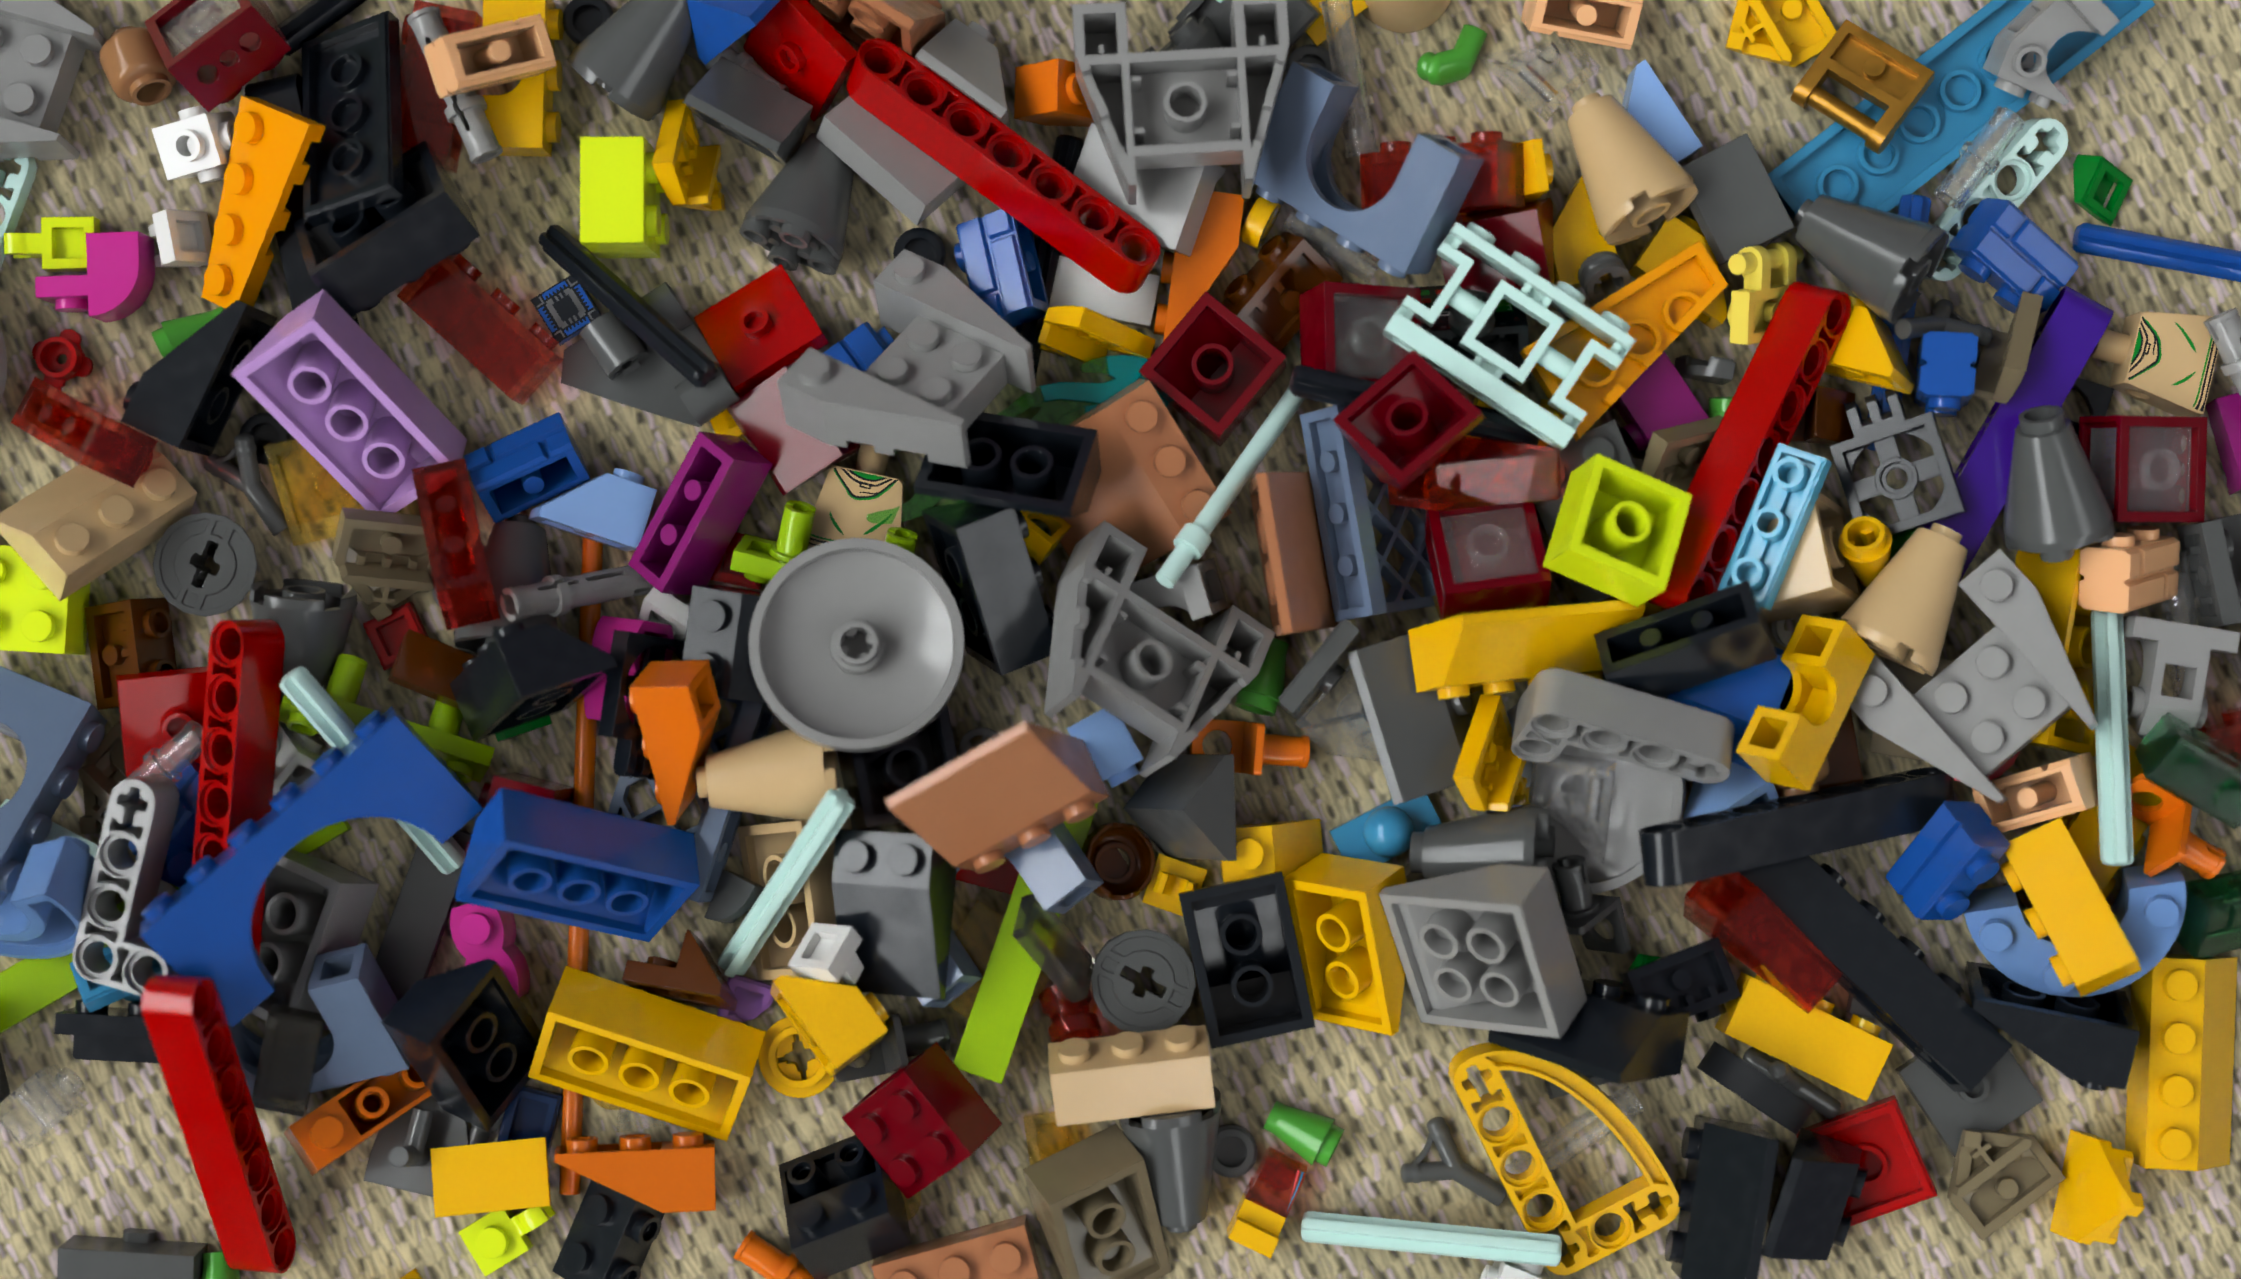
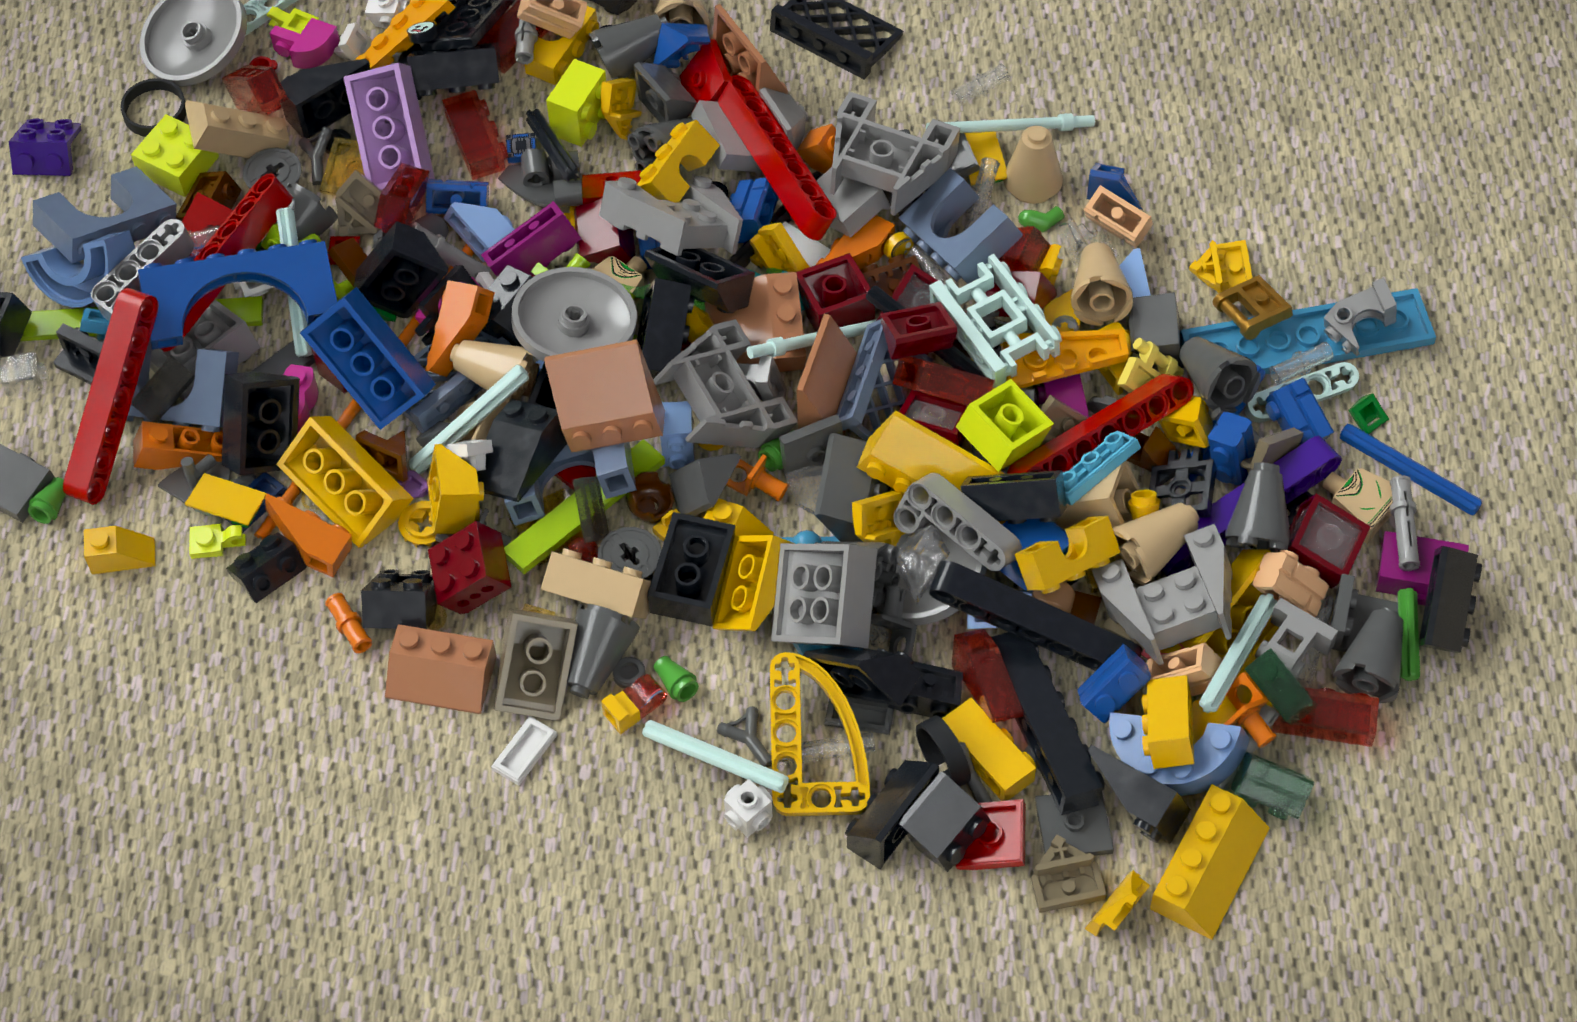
camera: 25 degrees right, 30 degrees down
none -> black tile [407,21,438,44]
none -> yellow arch [637,120,720,203]

